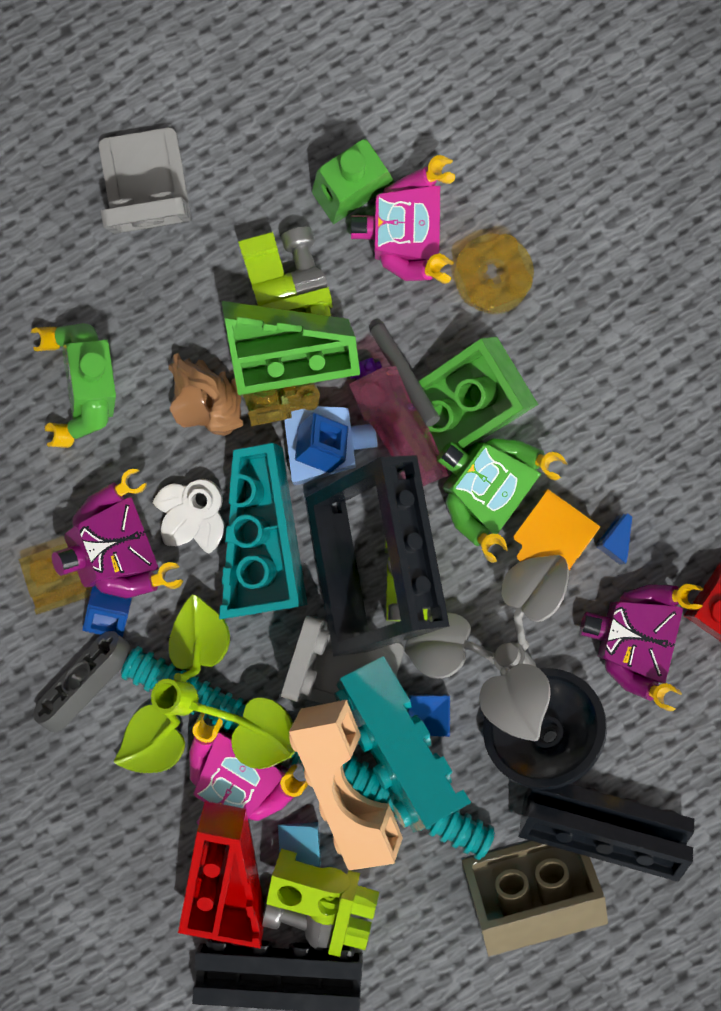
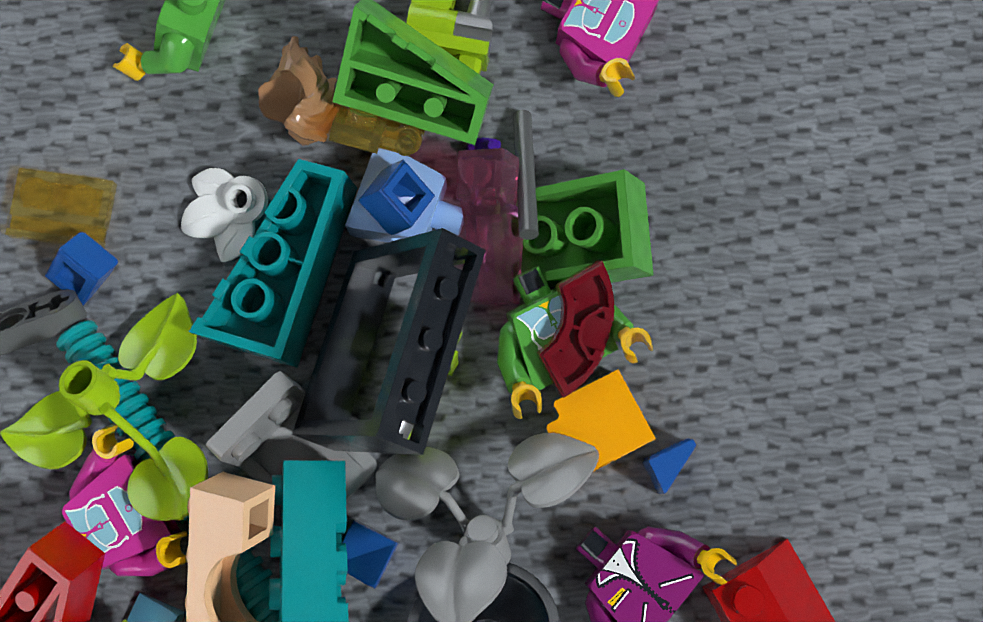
camera: 20 degrees right, 5 degrees down
magenta torso [52,469,183,599] -> none
clear yellow plate [454,234,534,314] -> none
none -> dark red tile [537,260,615,398]

